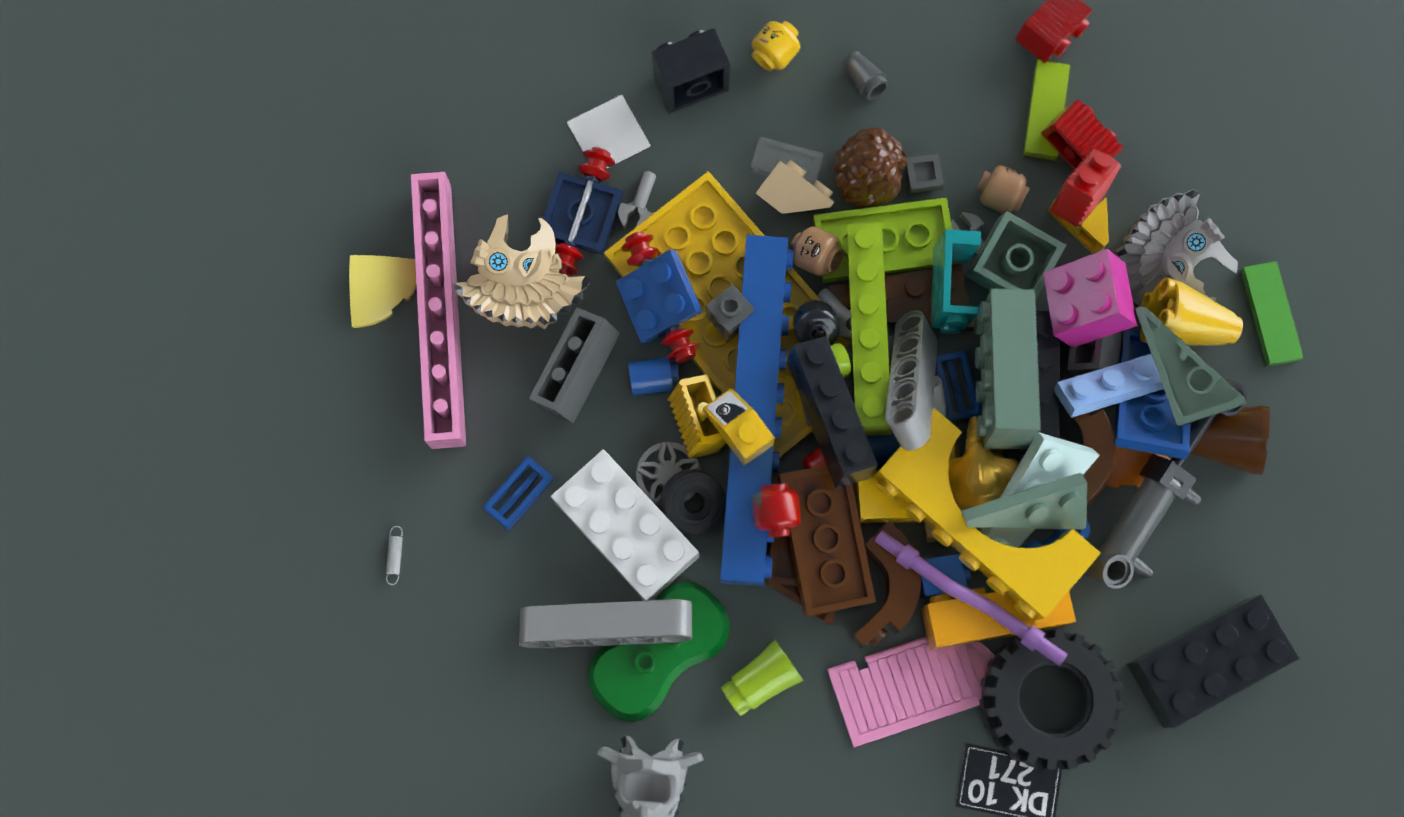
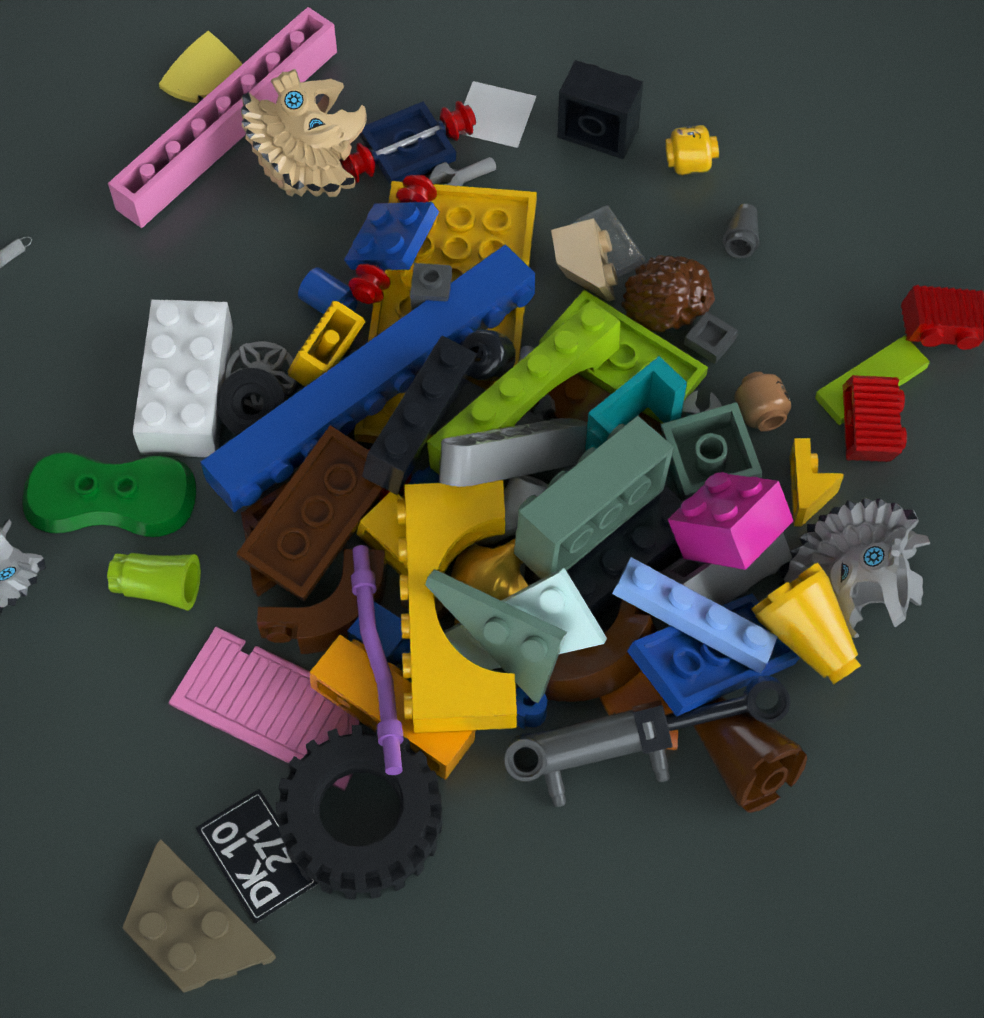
camera: 45 degrees right, 15 degrees down
blue tile [482,455,555,531] -> none
light grey beam [519,599,692,649] -> none
dark grey brick [529,307,620,424] -> none
yellow slope [702,388,775,466] -> none
red head [752,484,801,538] -> none
medium nougat head [791,227,844,277] -> none
lime tile [830,343,851,378] -> none
red brick [1051,149,1121,227] -> none
black brick [1127,594,1300,728] -> none
sand green wing [1135,306,1247,426] -> none
bright green tile [1240,261,1304,367] -> none

